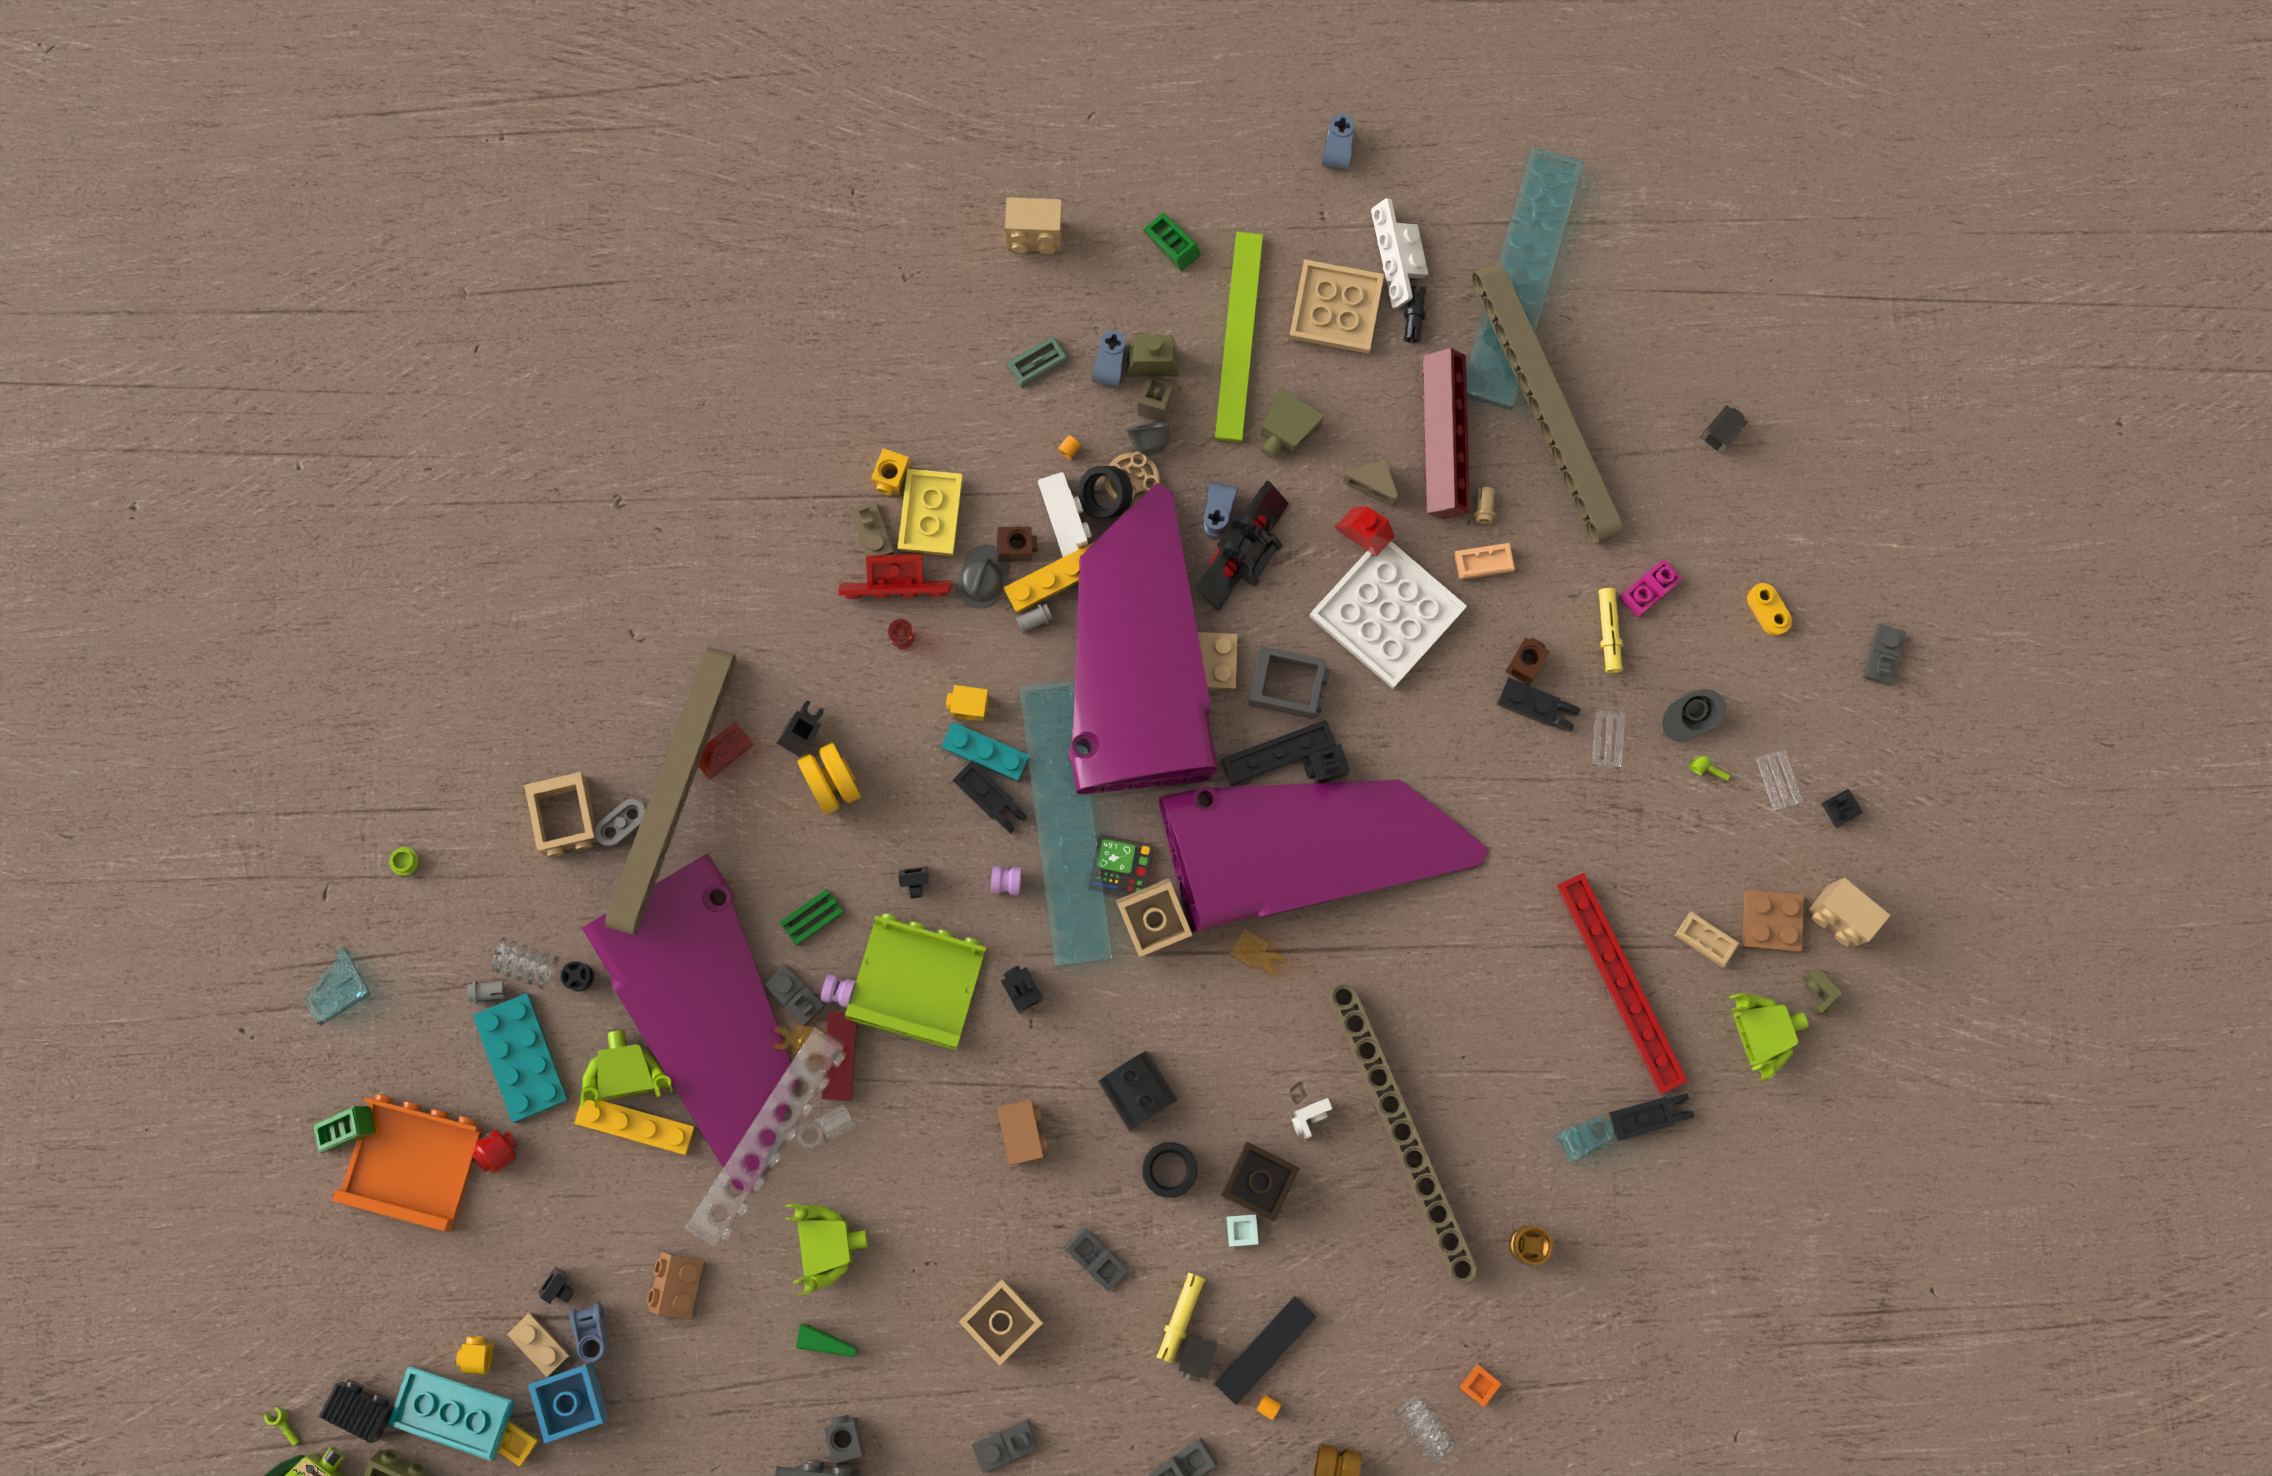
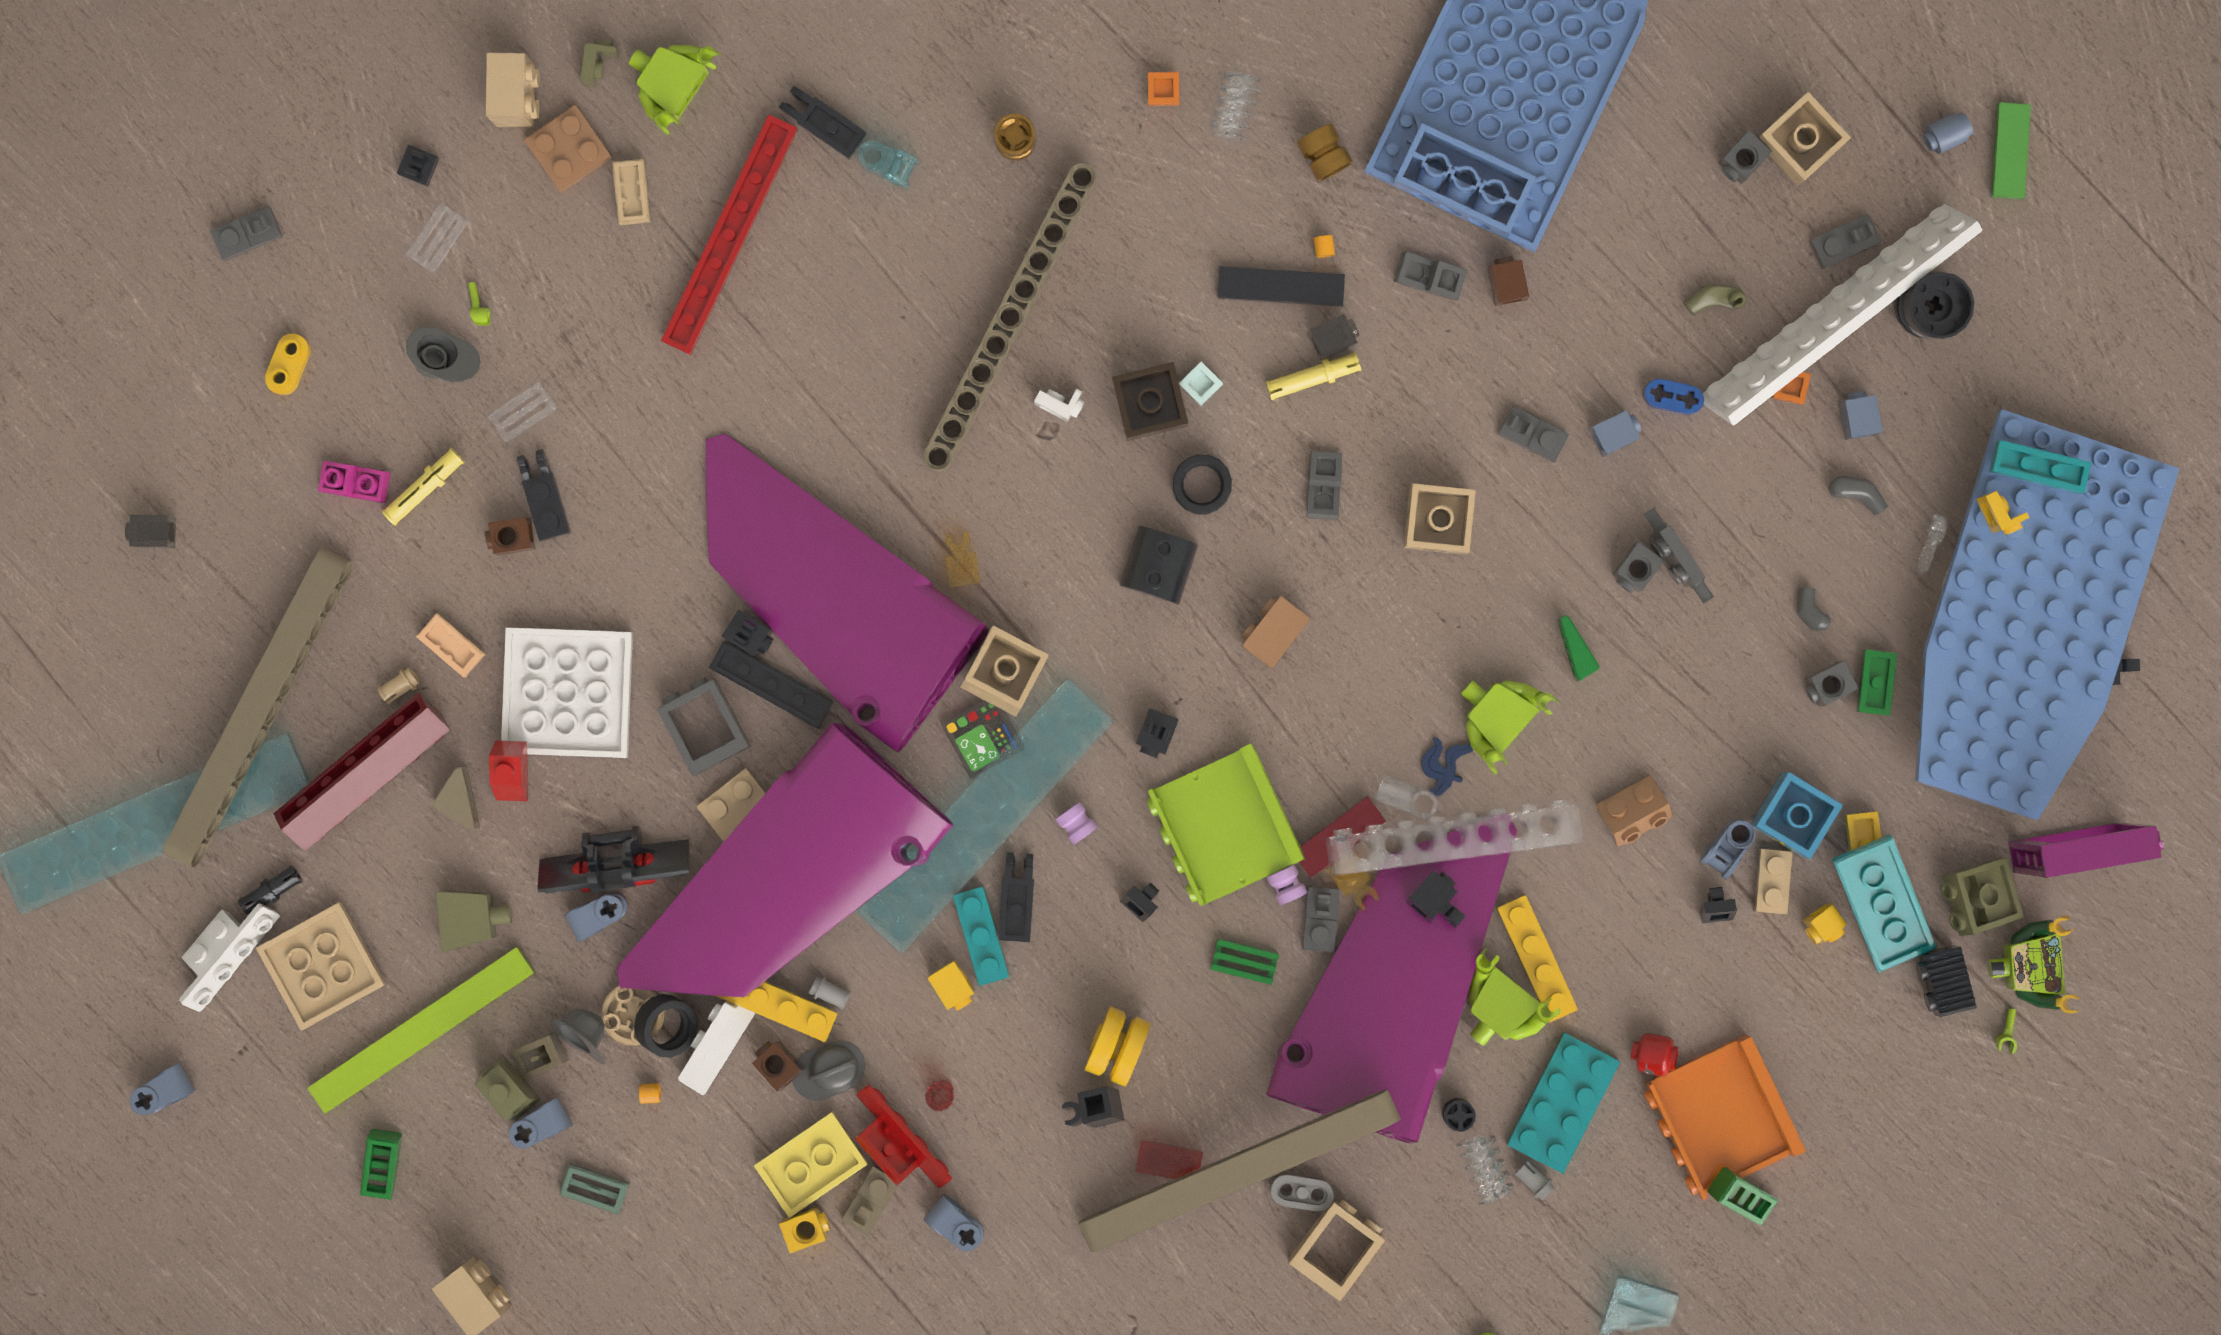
camera: 125 degrees left, 10 degrees up
none -> sand blue piece [923,1194,984,1252]
none -> black brick [1406,870,1465,928]
none -> dark blue piece [1421,737,1473,796]

